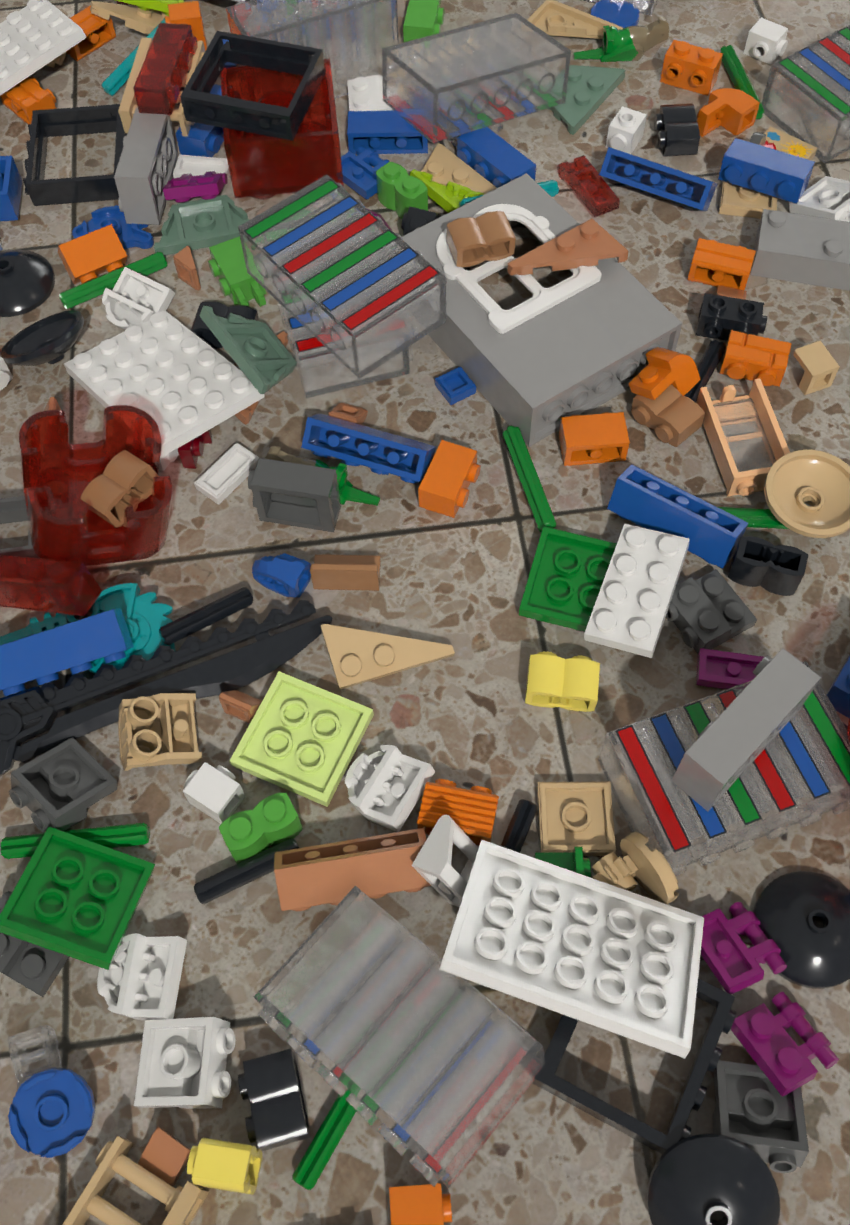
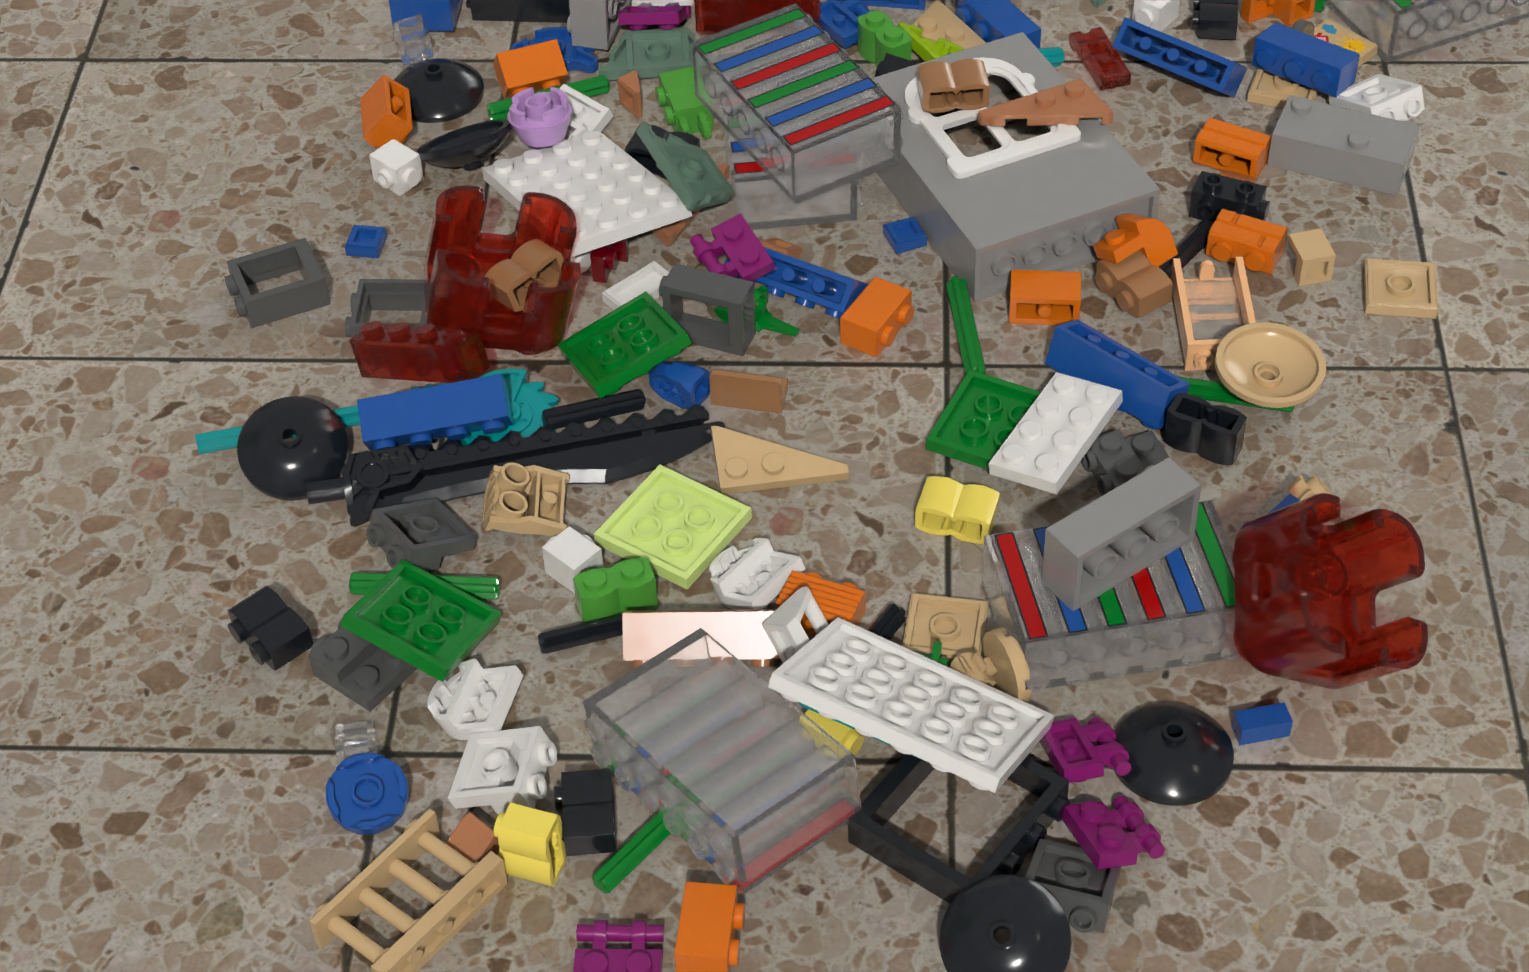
camera: 10 degrees right, 15 degrees down
nougat slope [219,690,262,723] -> none
none -> lavender cone [507,87,572,148]
none -> green plate [557,291,692,399]
none -> magenta plate [690,213,775,281]

